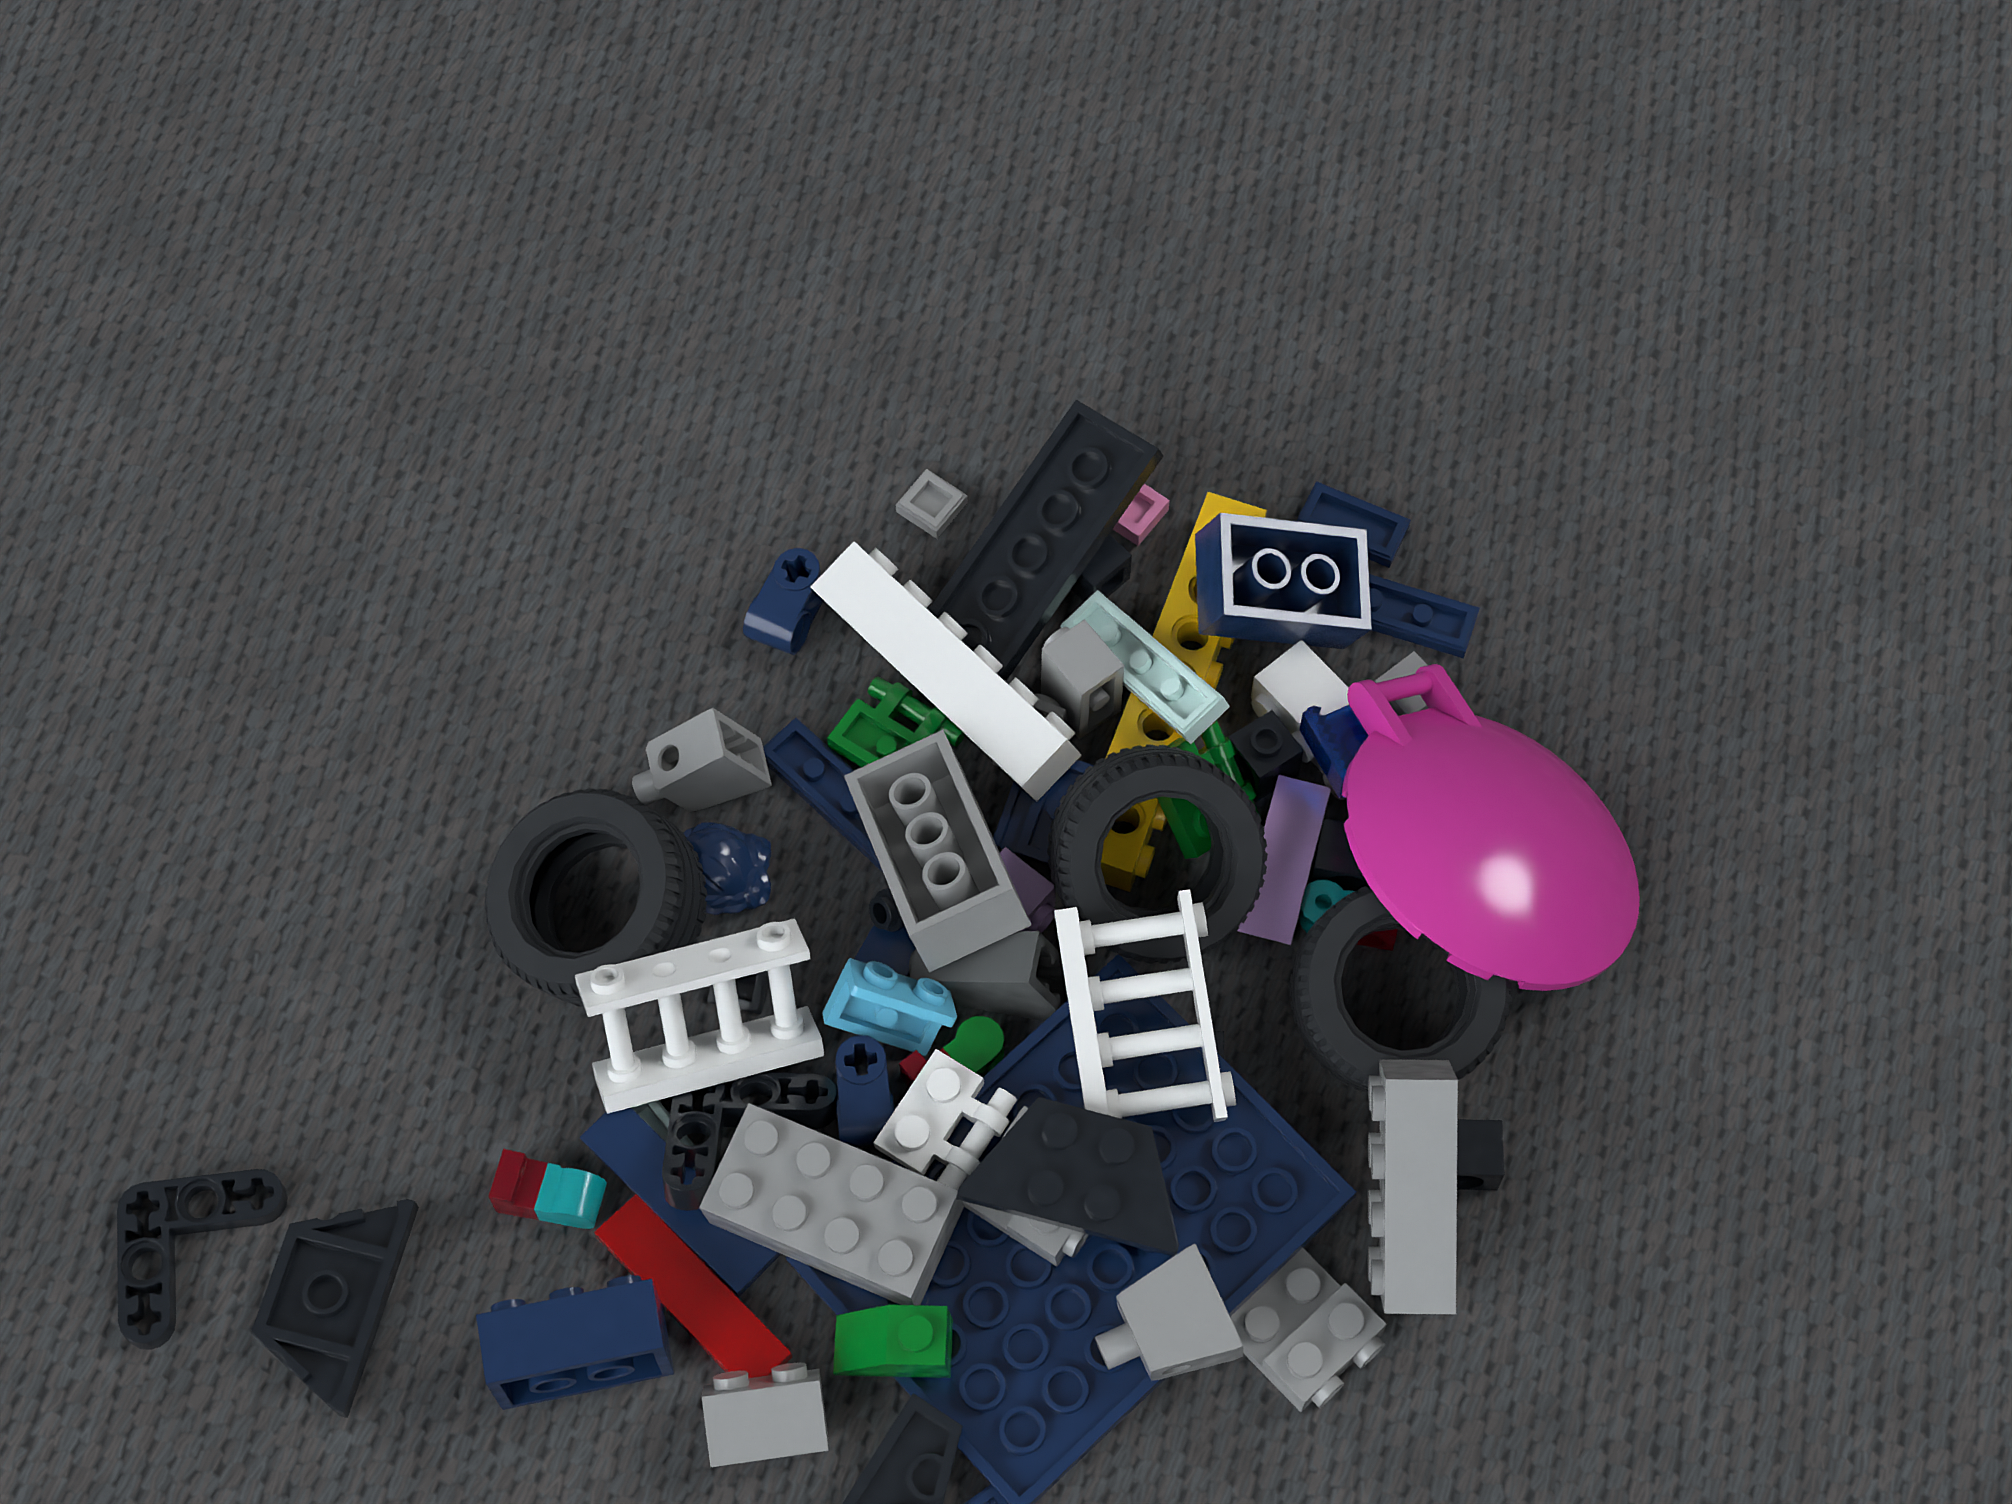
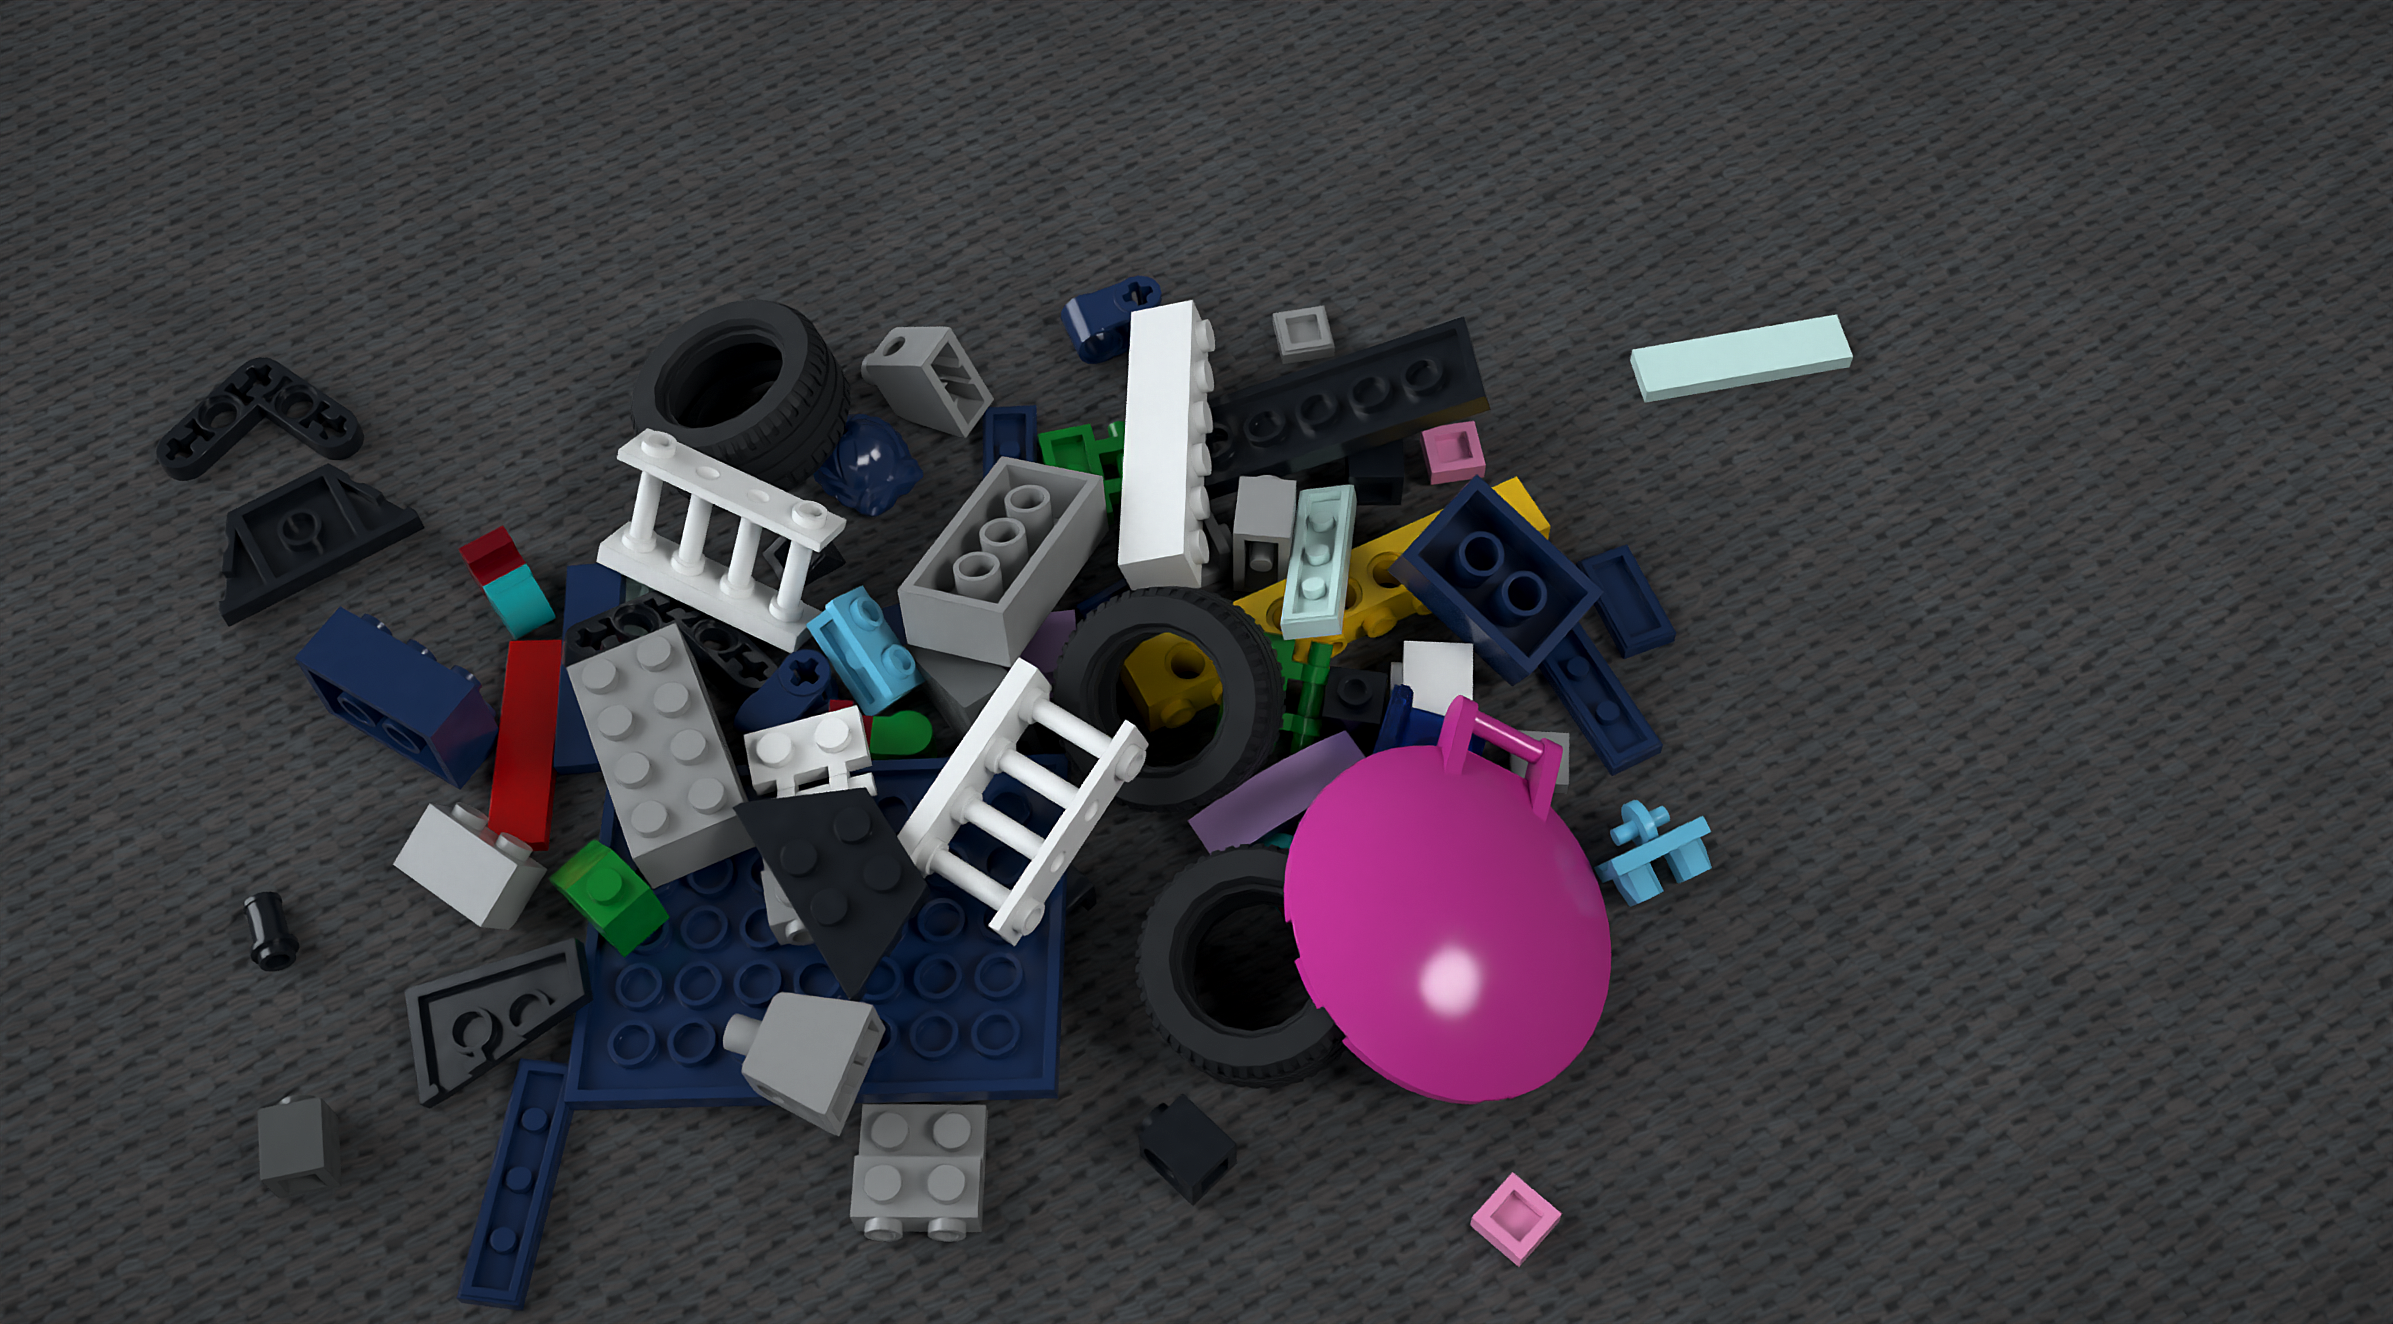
camera: 45 degrees right, 5 degrees down
light grey brick [1368,1060,1458,1314] -> none
none -> bright pink plate [1470,1172,1562,1267]
none -> medium azure hips [1594,800,1712,907]
none -> light aqua tile [1630,314,1853,403]

